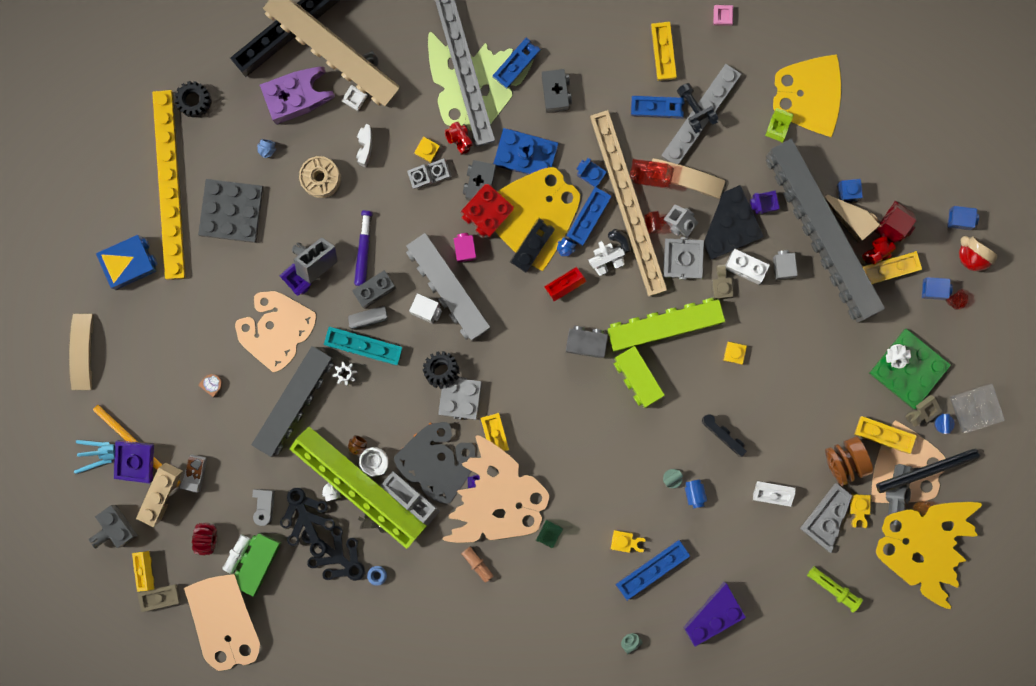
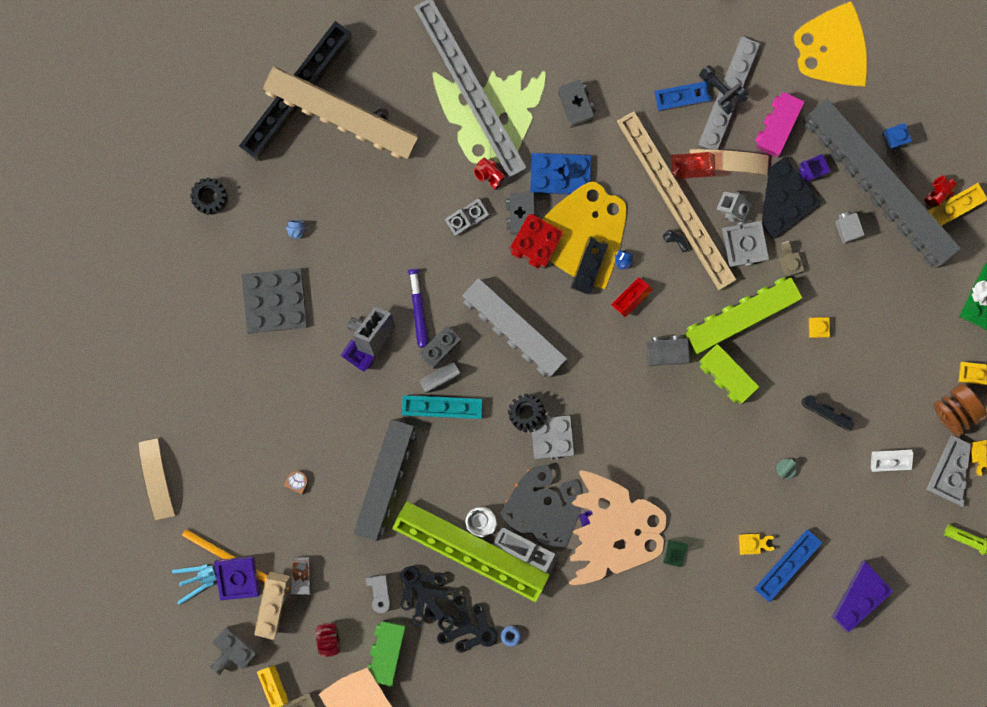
camera: 15 degrees left, 0 degrees up
blue brick [96,235,157,290] -> none
yellow plate [152,90,186,280] -> none
white pin [222,534,251,574] -> none
light nougat piece [235,291,316,372] -> none
medium lavender brick [260,67,335,124] -> none
tan wheel [299,156,341,198] -> none
white plate [322,483,341,501] -> none
white gear [333,362,357,386] -> none
white tile [341,85,368,111] -> none
reddish brown plate [348,435,368,455] -> none
white slope [356,124,372,168] -> none
clear smoke piece [358,514,386,533] -> none
white brick [409,294,442,324] -> none
yellow plate [414,137,440,163] -> none
dark pink brick [454,233,477,263] -> none
nougat axle [461,546,493,583] -> none
yellow plate [481,413,509,451] -> none
blue plate [492,37,541,89] -> none
blue plate [566,187,611,246] -> none
blue bracket [576,158,607,188] -> none
white hips [588,241,625,276] -> none
sand green plate [621,633,643,655] -> none
clear red tile [644,211,668,234] -> none
yellow plate [651,22,677,81] -> none
blue brick [685,479,707,509] -> none
white brick [725,249,769,285] -> none
lime bracket [765,108,794,143] -> none
tan slope [824,195,879,242] -> none
dark red wedge [874,201,916,243] -> none
none -> dark pink brick [755,92,804,158]

